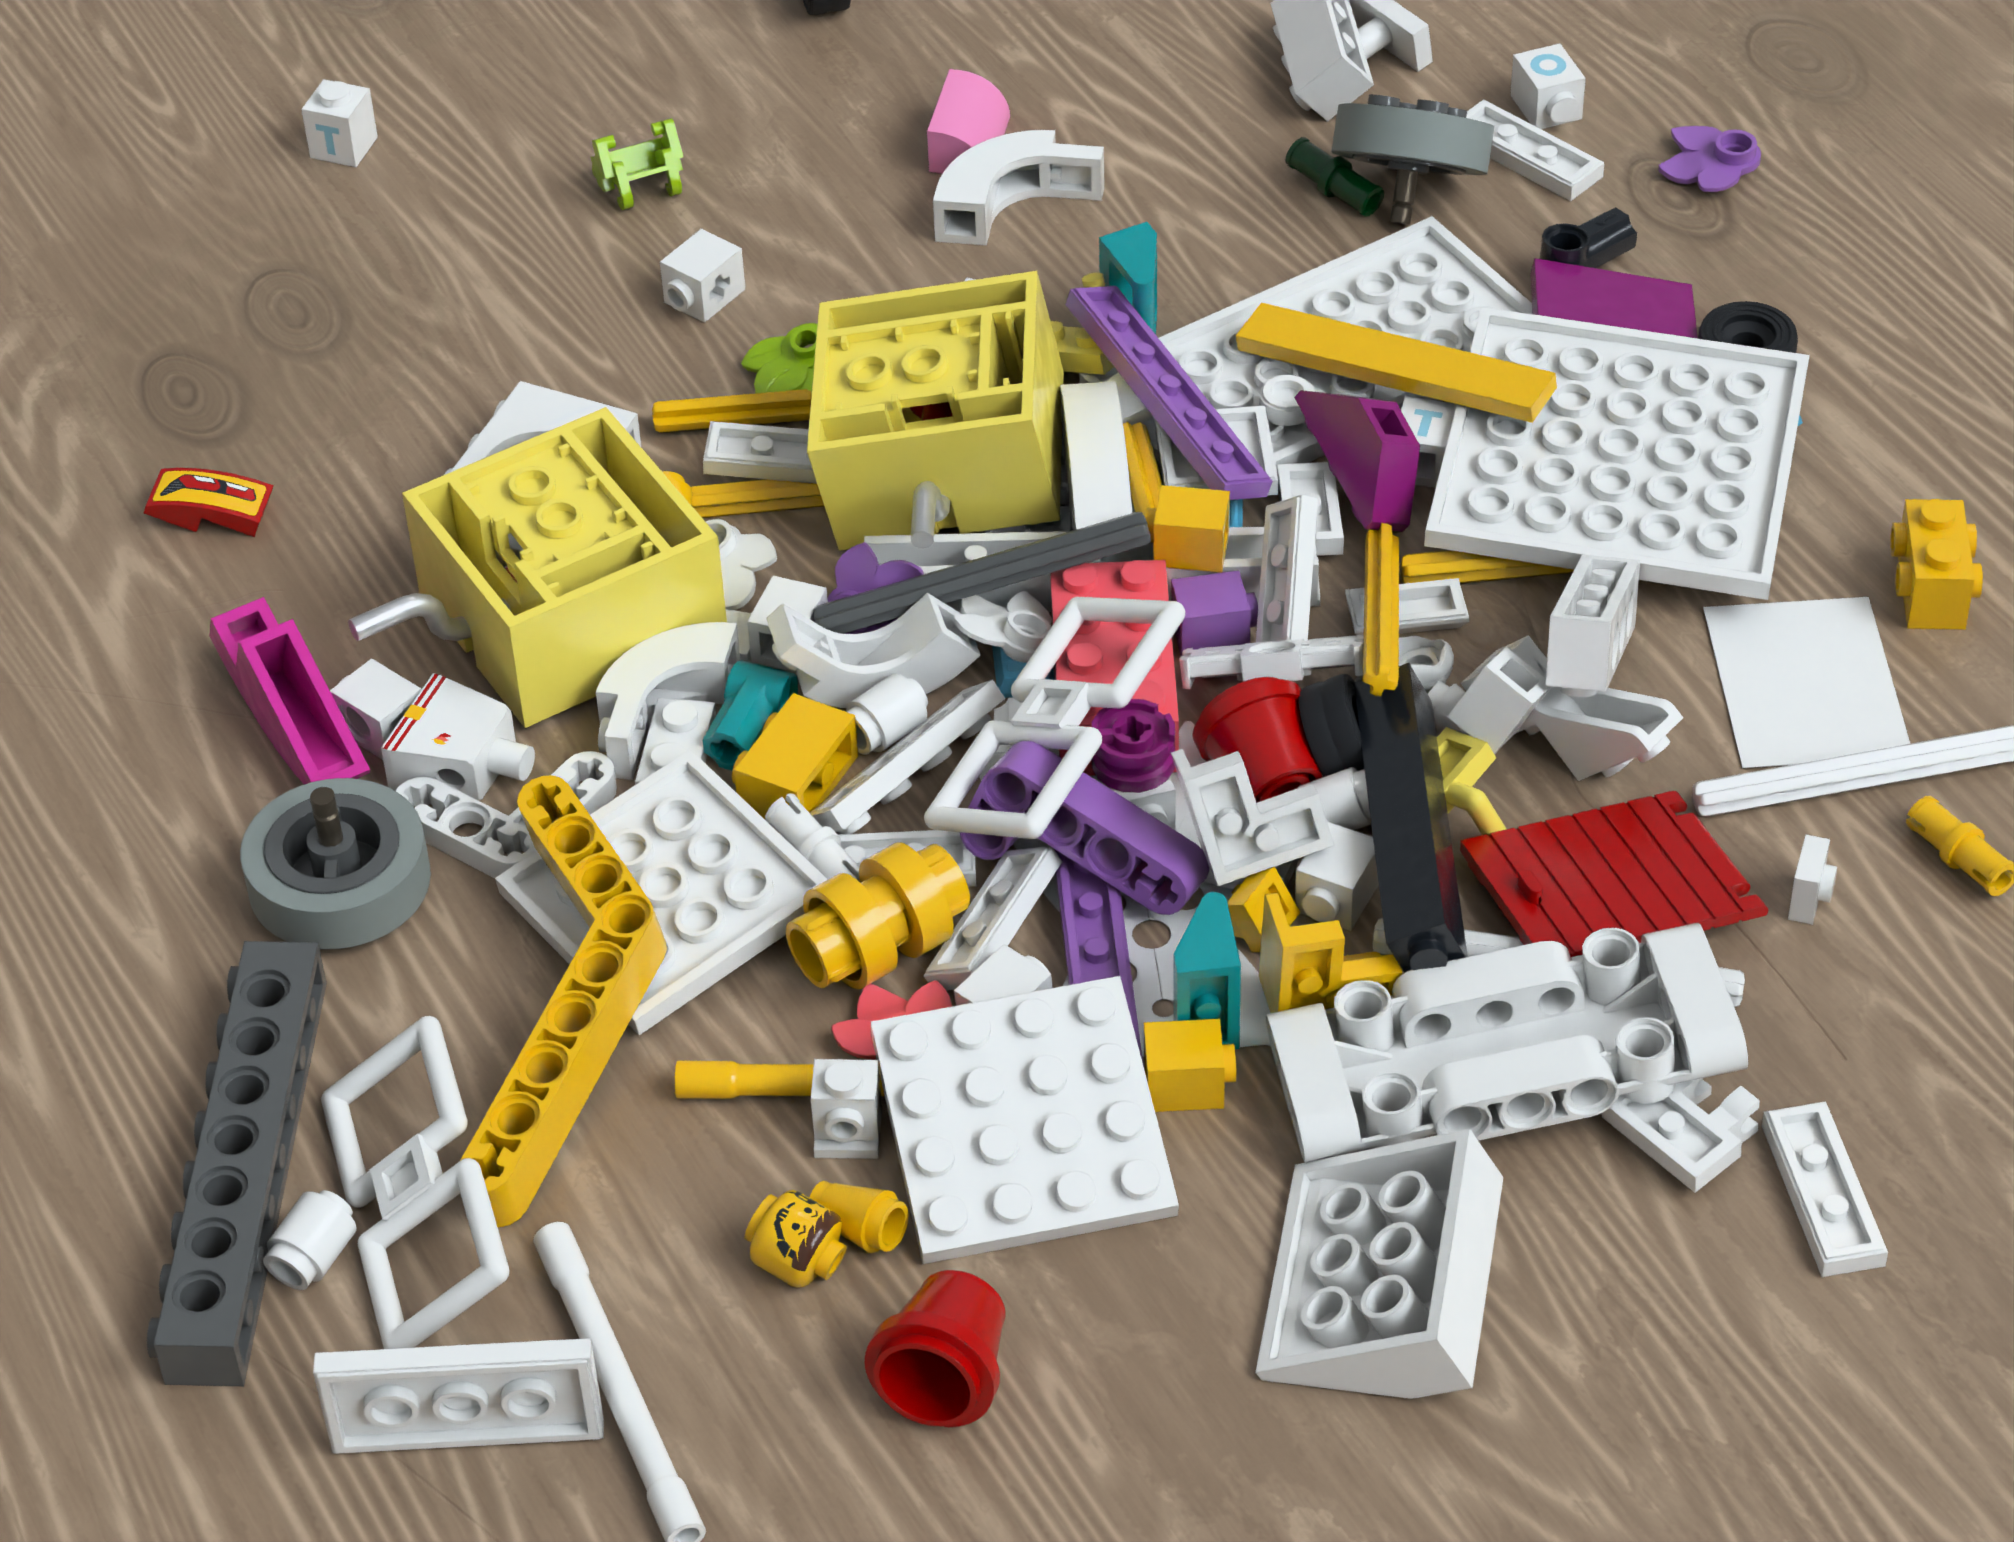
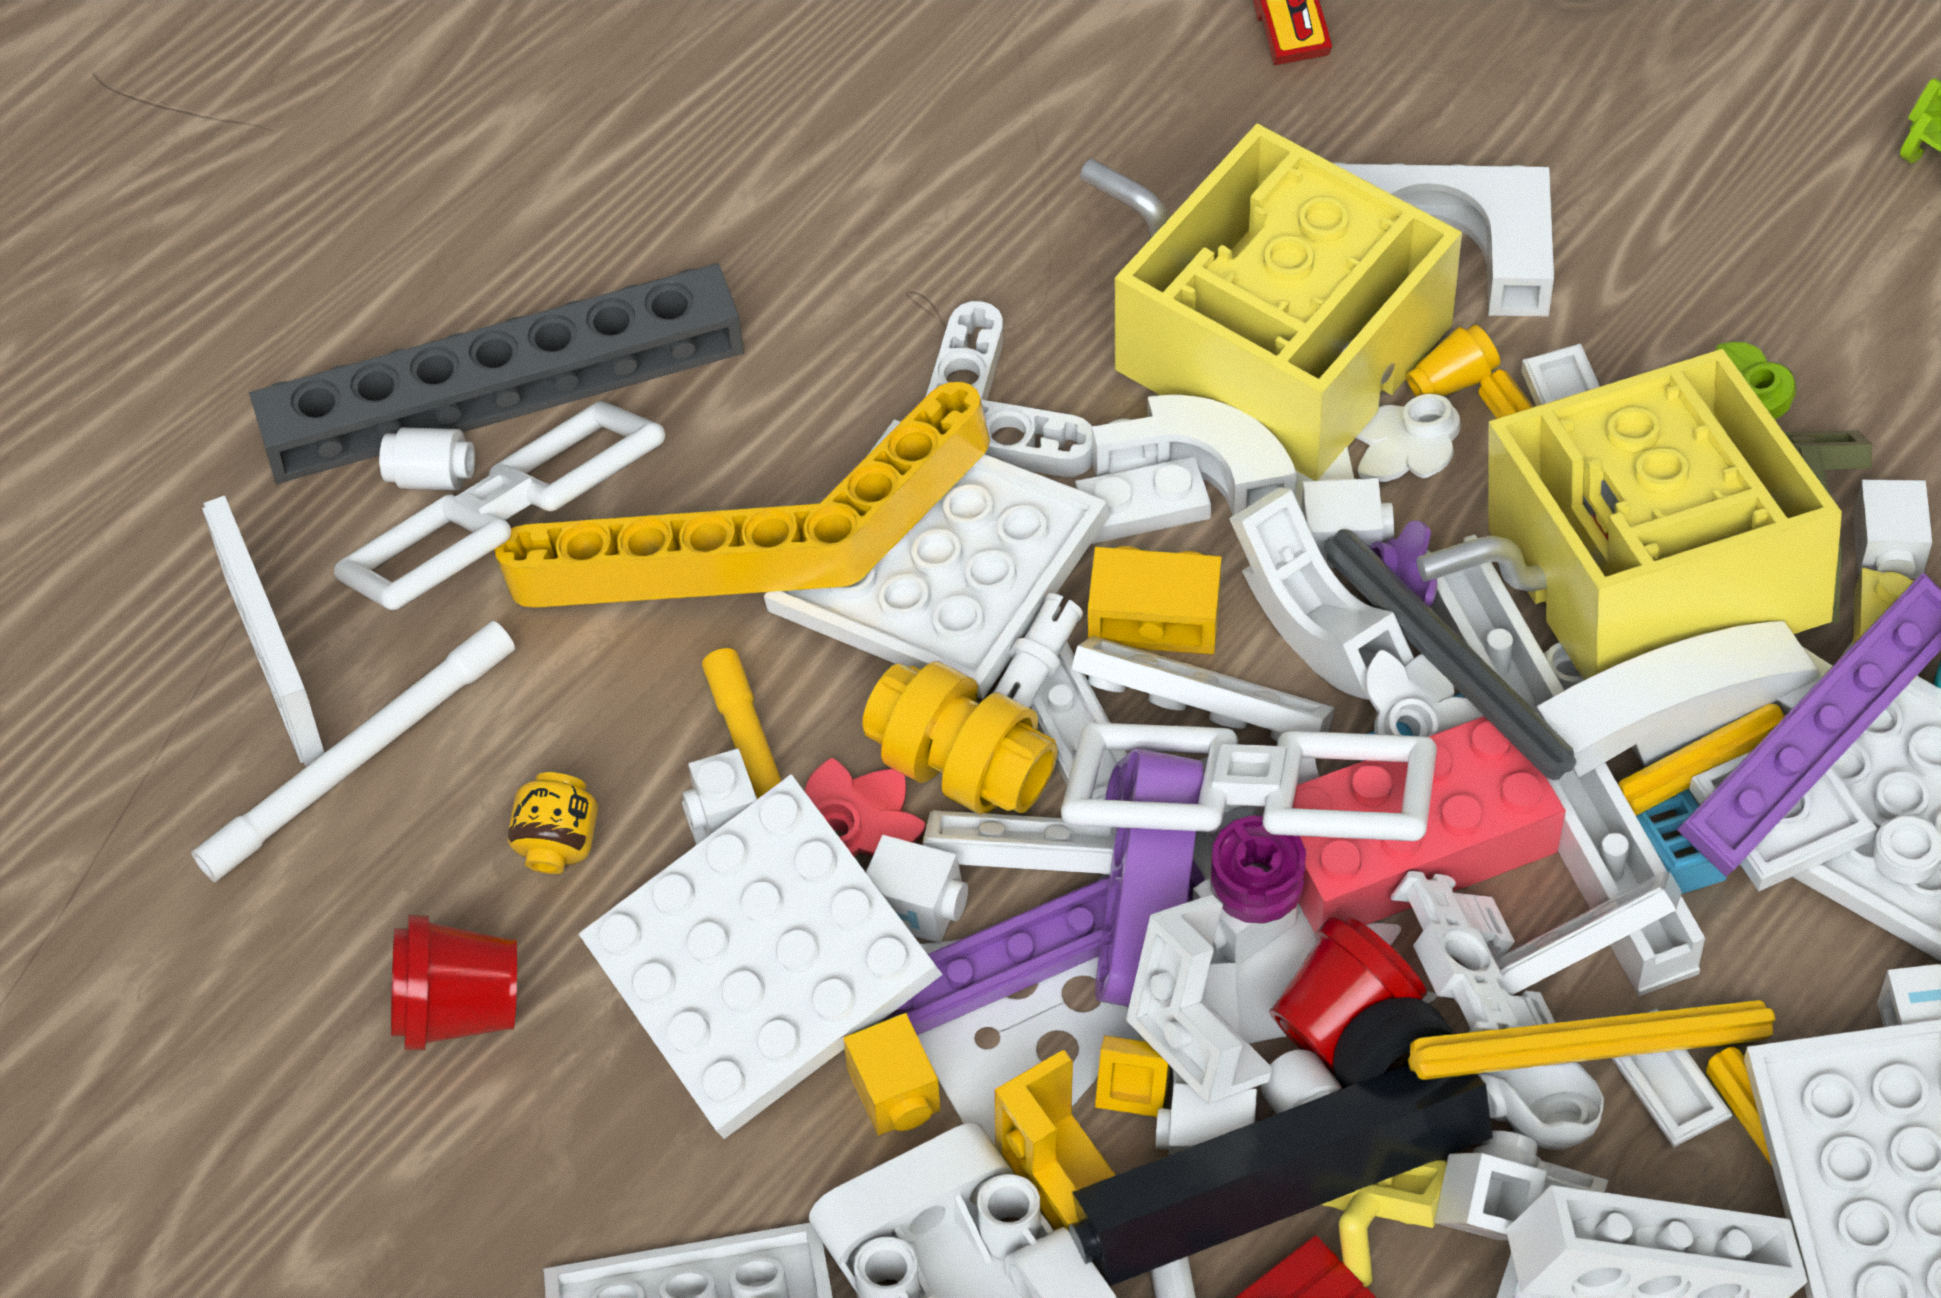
camera: 70 degrees right, 10 degrees up
dark pink slope [209,597,370,785] -> none
wheel [240,778,431,949] -> none
white brick [330,658,422,760] -> none
white torso [381,673,535,801] -> none
yellow axle [652,389,812,432] -> none
white brick [660,229,745,323] -> none
teal piece [703,660,798,771] -> none
yellow cone [810,1181,909,1253] -> none
white brick [846,673,928,755] -> none
yellow brick [1145,485,1230,573] -> none
medium lavender brick [1171,570,1258,656] -> none
teal tile [1173,892,1241,1049] -> none
white plate [1277,462,1344,556] -> none
magenta slope [1294,390,1420,532] -> none

